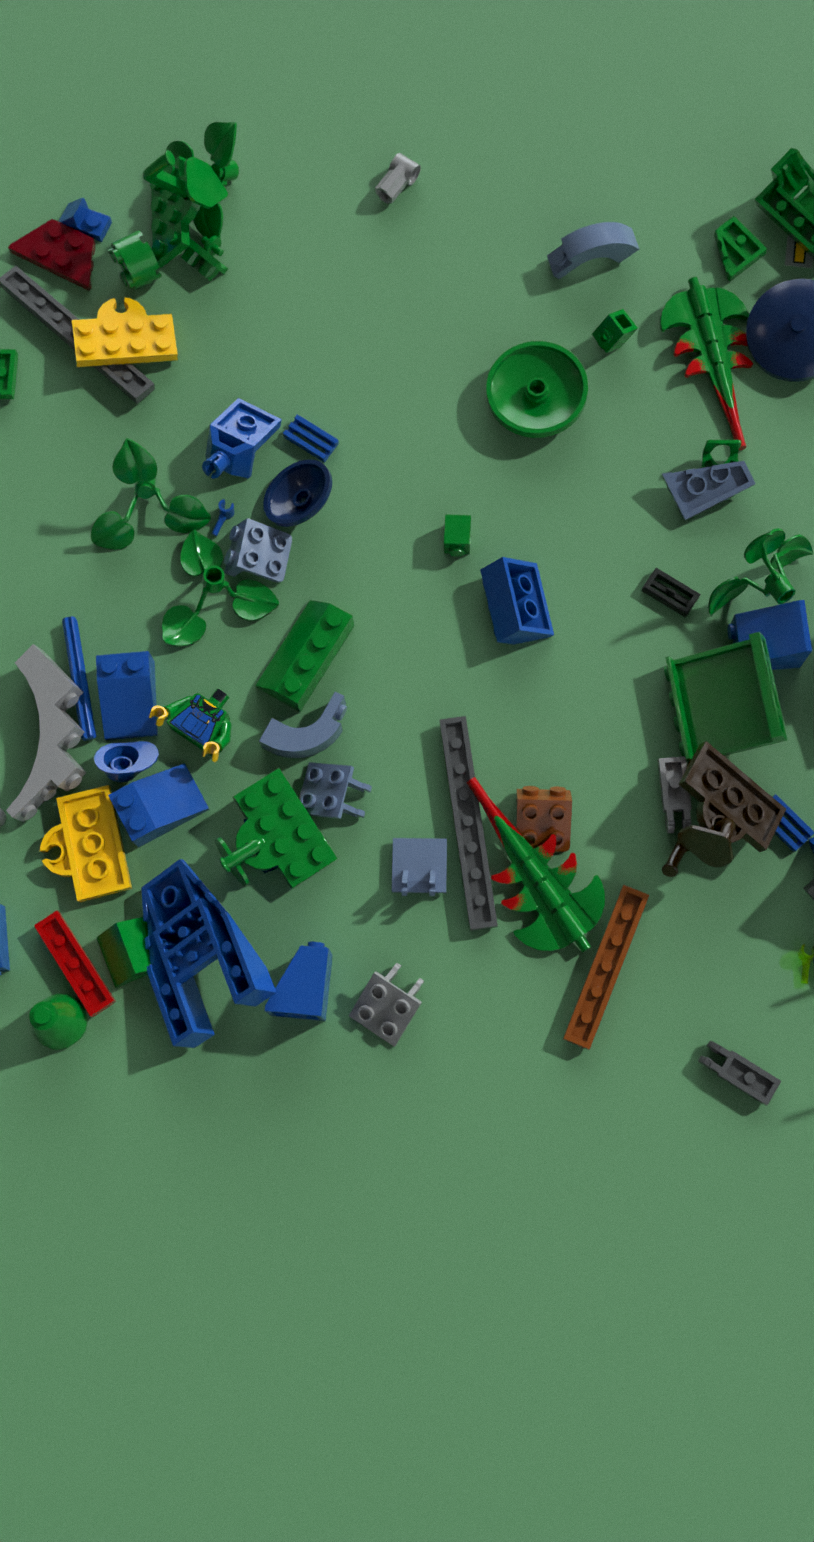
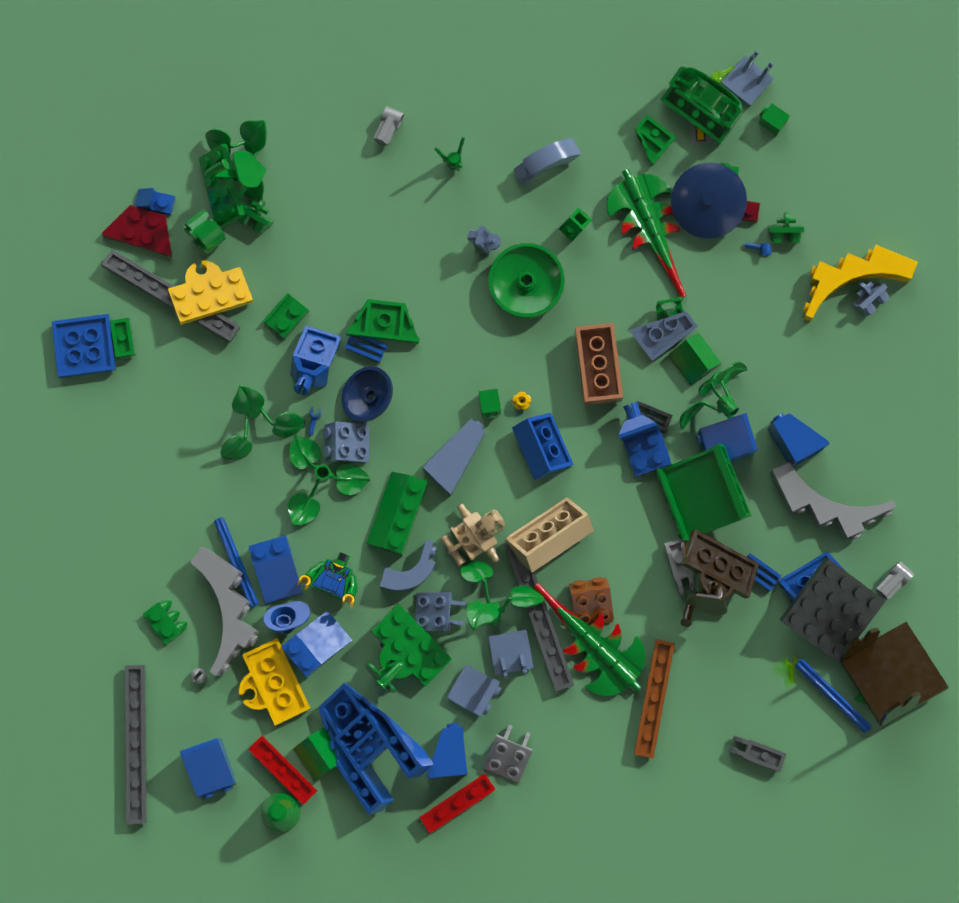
camera: 20 degrees left, 5 degrees up
none -> green plate [263,293,309,340]
none -> green wing [346,299,420,344]
none -> red plate [419,773,496,833]
none -> sand blue slope [423,419,485,496]
none -> green plant [435,137,465,171]
none -> tan piece [440,504,505,567]
none -> sand blue bracket [448,665,501,717]
none -> green plant [460,561,544,630]
none -> sand blue hips [467,226,501,255]
none -> tan slope [505,497,594,572]
none -> yellow plate [512,392,531,410]
none -> nougat brick [575,323,623,406]
none -> blue plate [619,402,672,477]
none -> green slope [668,333,721,385]

